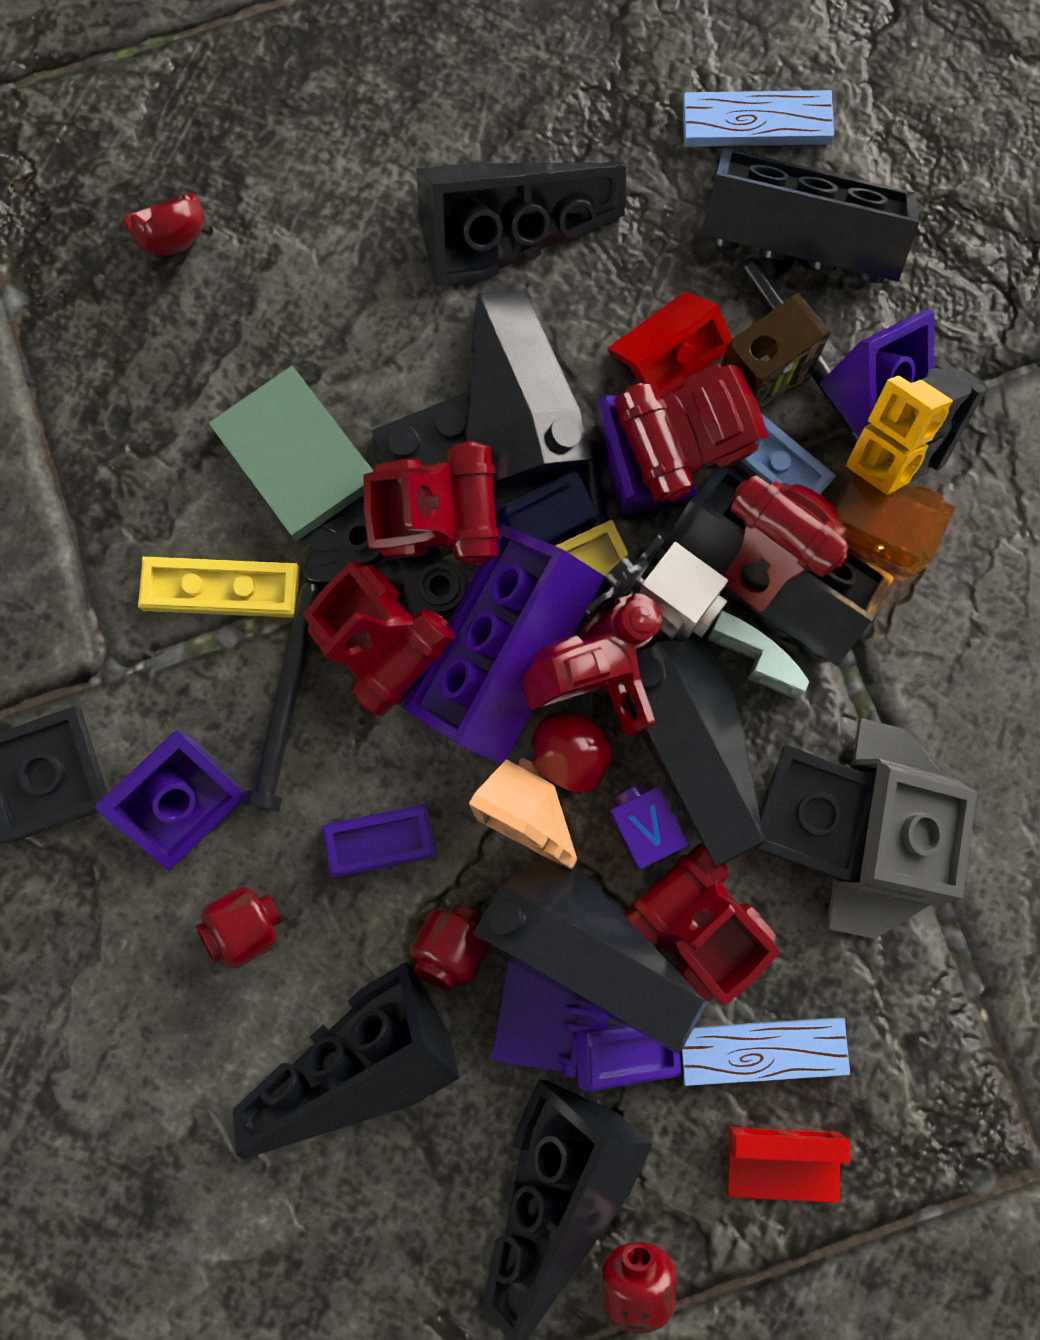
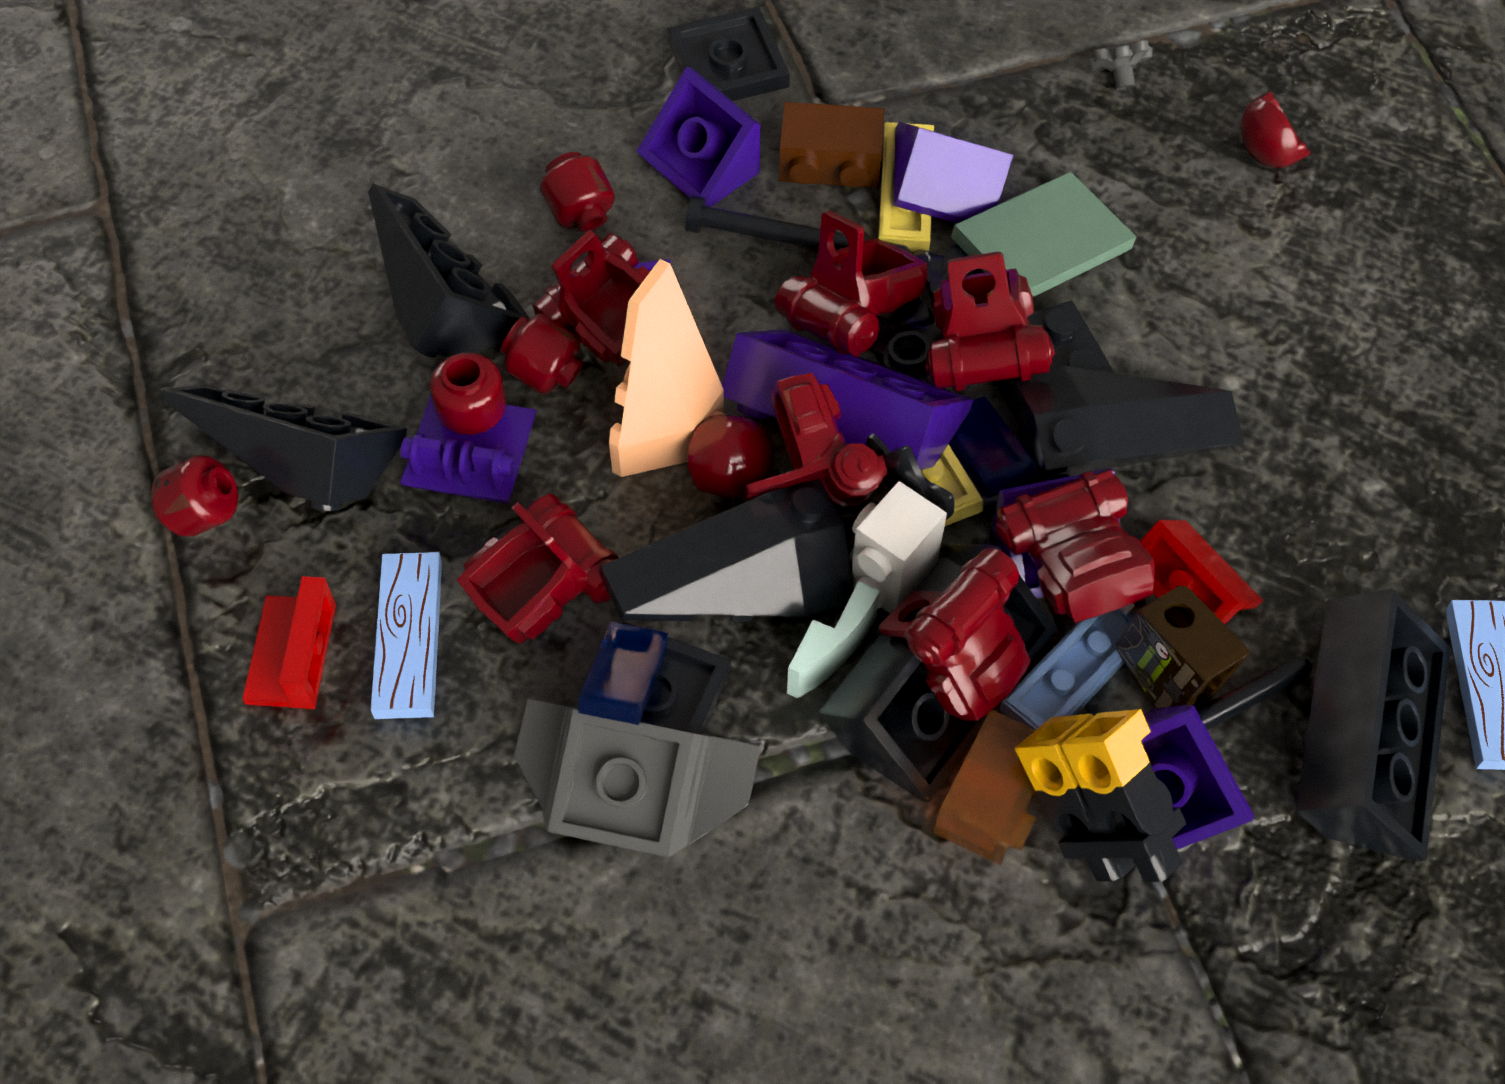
camera: 90 degrees right, 20 degrees down
black wedge [416,162,626,286] -> none
black wedge [472,859,707,1055] -> none
dark purple tile [577,1024,681,1091] -> none
dark purple brick [608,783,689,871] -> none
none -> dark red head [429,352,506,435]
none -> dark red piece [532,230,650,367]
none -> clear blue tile [578,622,668,725]
none -> reddish brown brick [779,102,885,188]
none -> slope [894,121,1013,223]
none -> dark grey plant [1088,40,1153,90]

